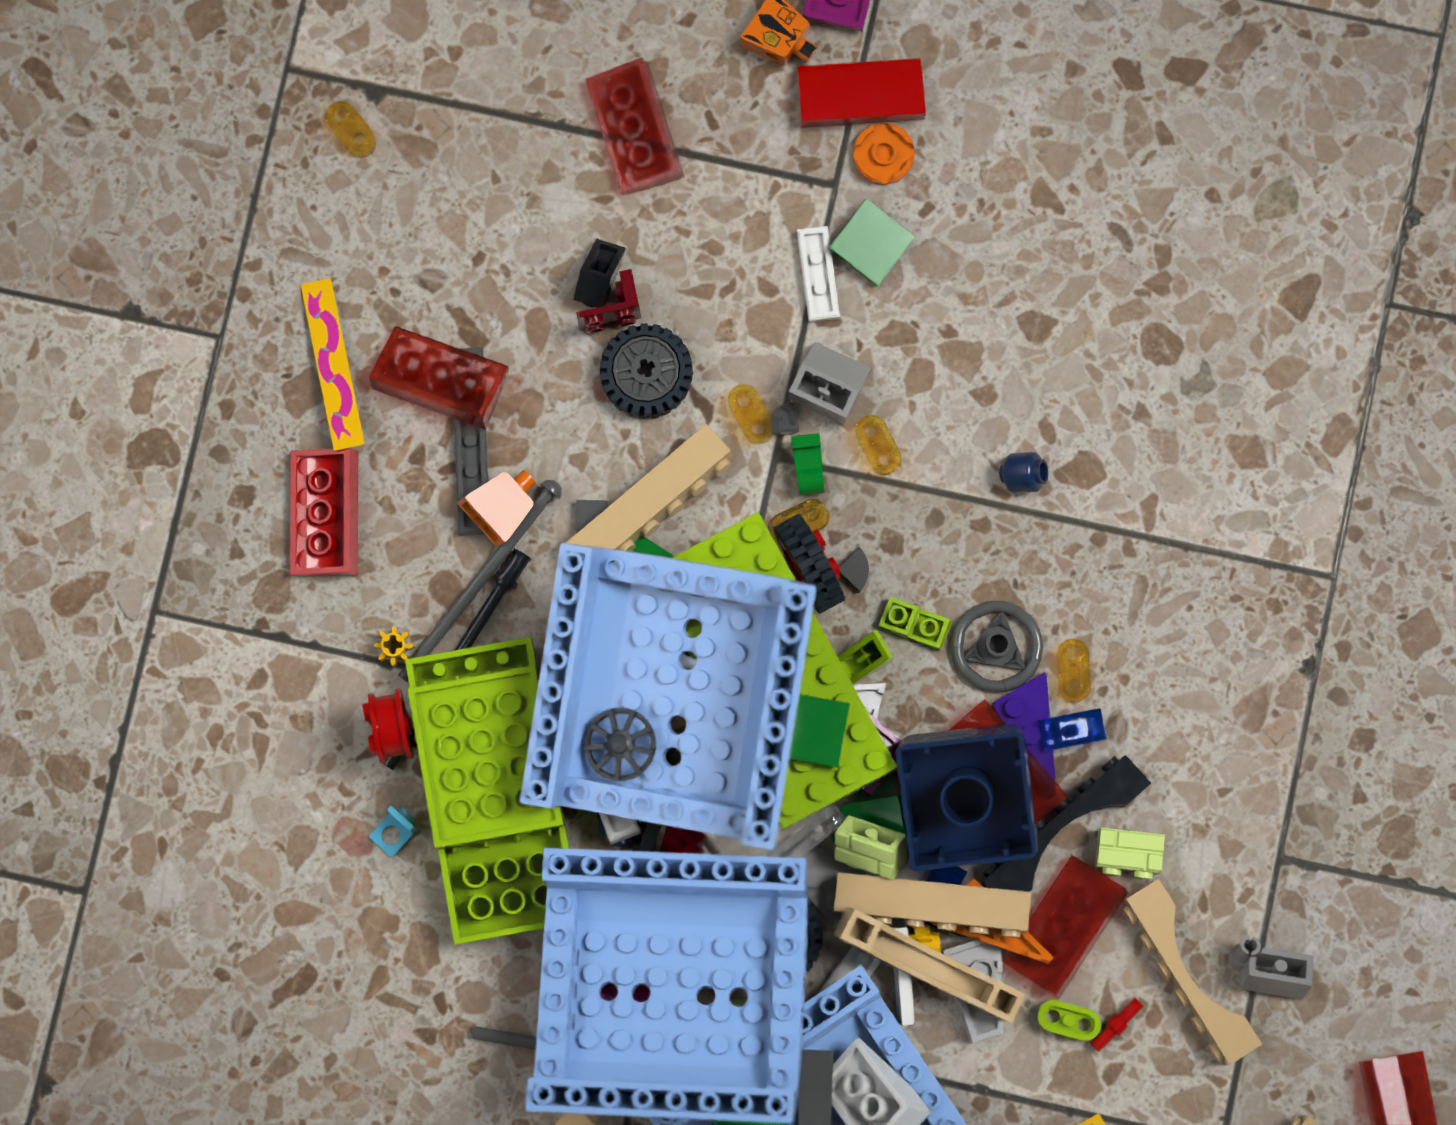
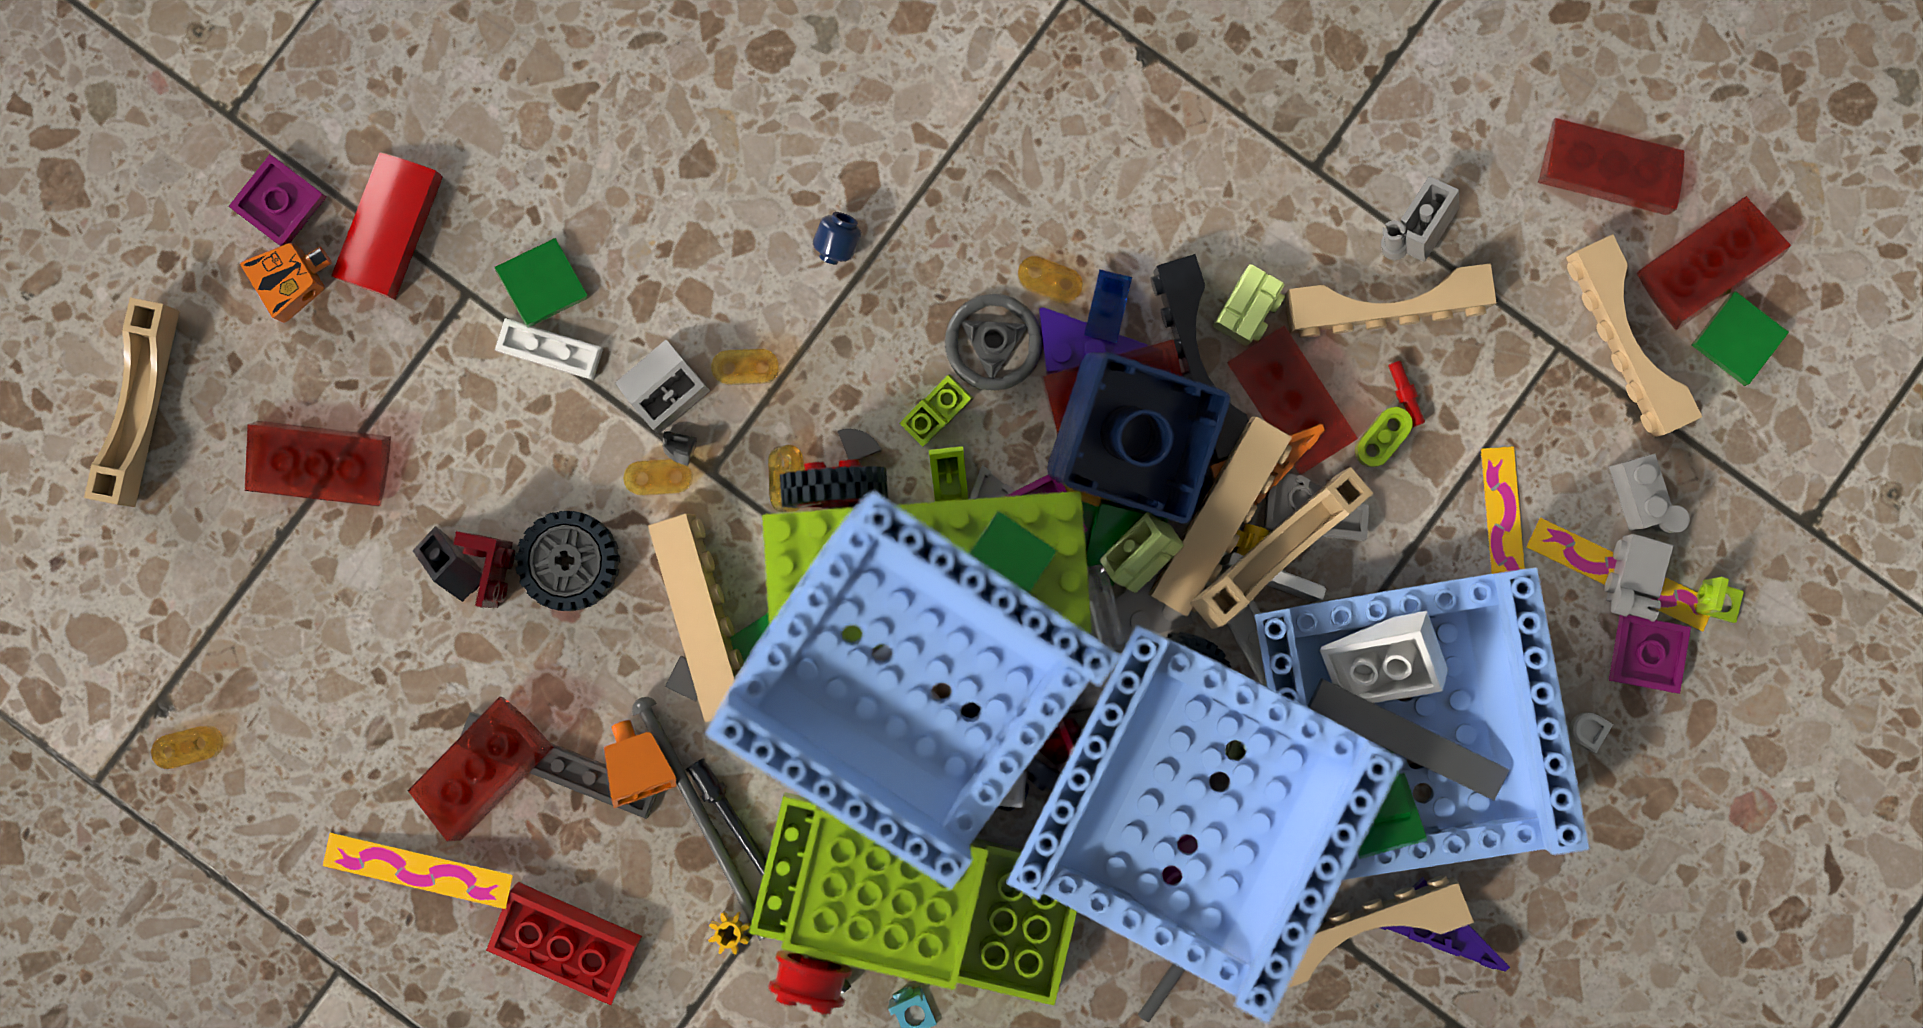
camera: 70 degrees left, 5 degrees up
black wheel [584,708,656,781] -> none
green leg [791,433,825,496] -> none
orange tile [853,123,915,185] -> none

